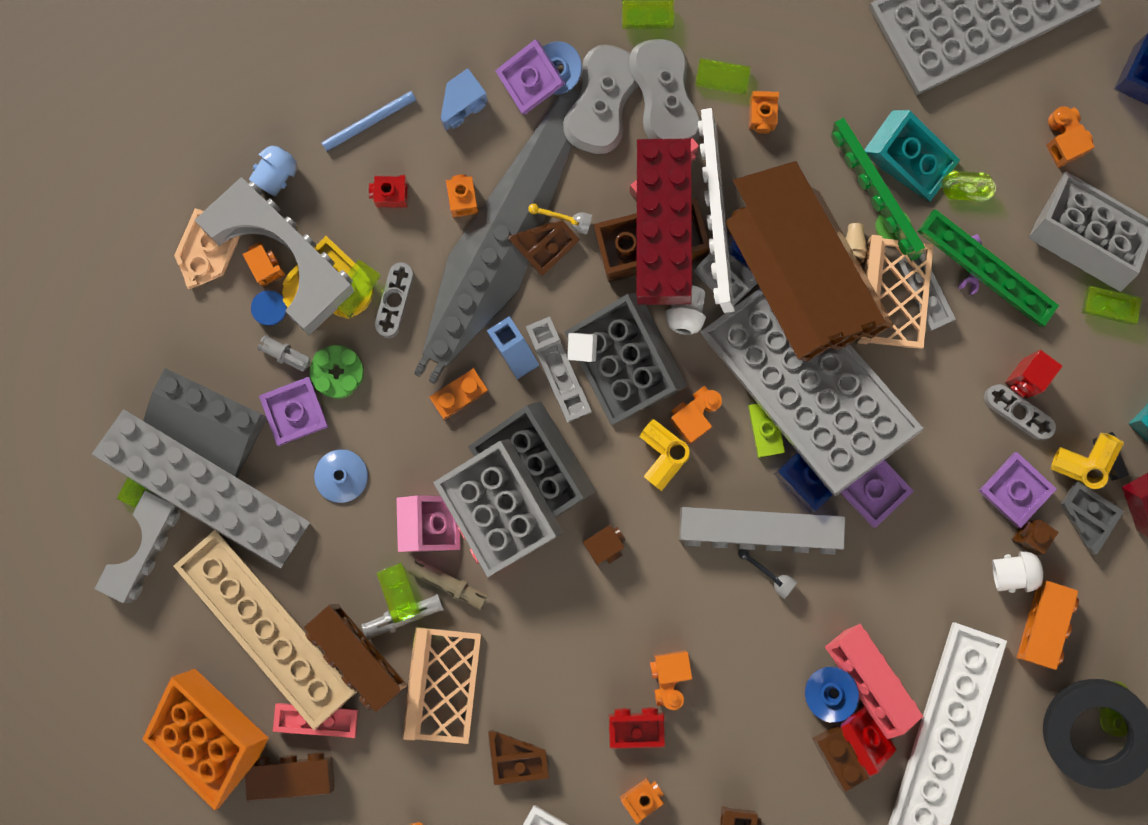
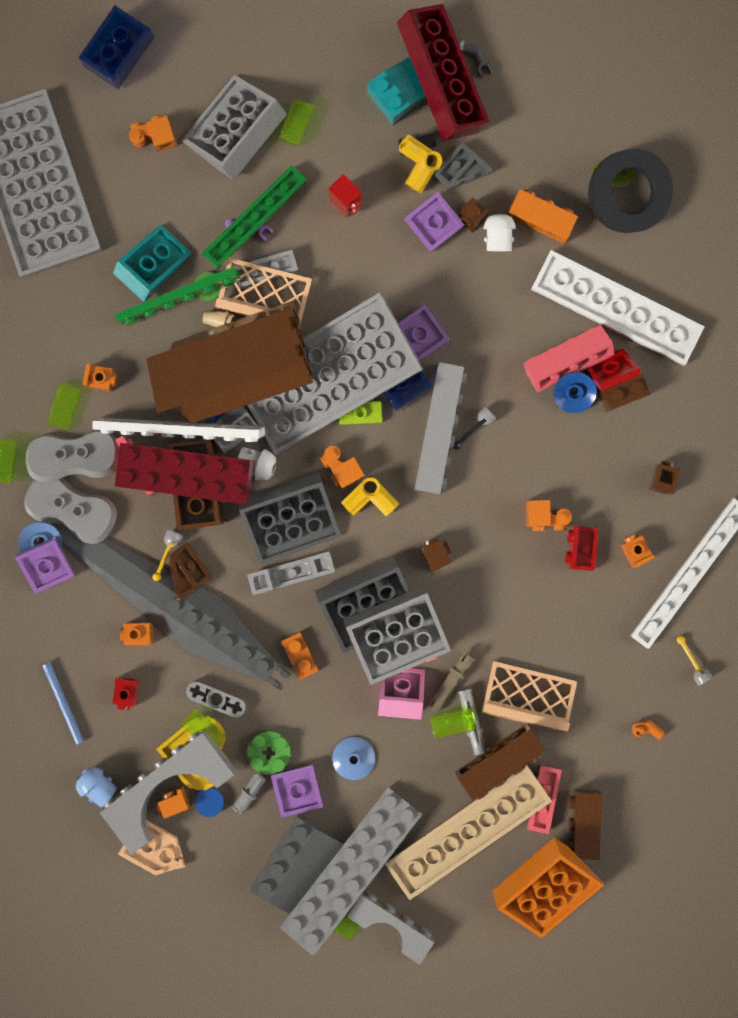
camera: 80 degrees left, 5 degrees up
medium blue slope [441,68,488,131] -> none
medium blue slope [487,316,539,380] -> none
reddish brown wing [488,730,549,785] -> none
white tile [568,333,597,362] -> none
clear neon green plate [942,171,996,201] -> none
light grey beam [984,384,1056,440] -> none

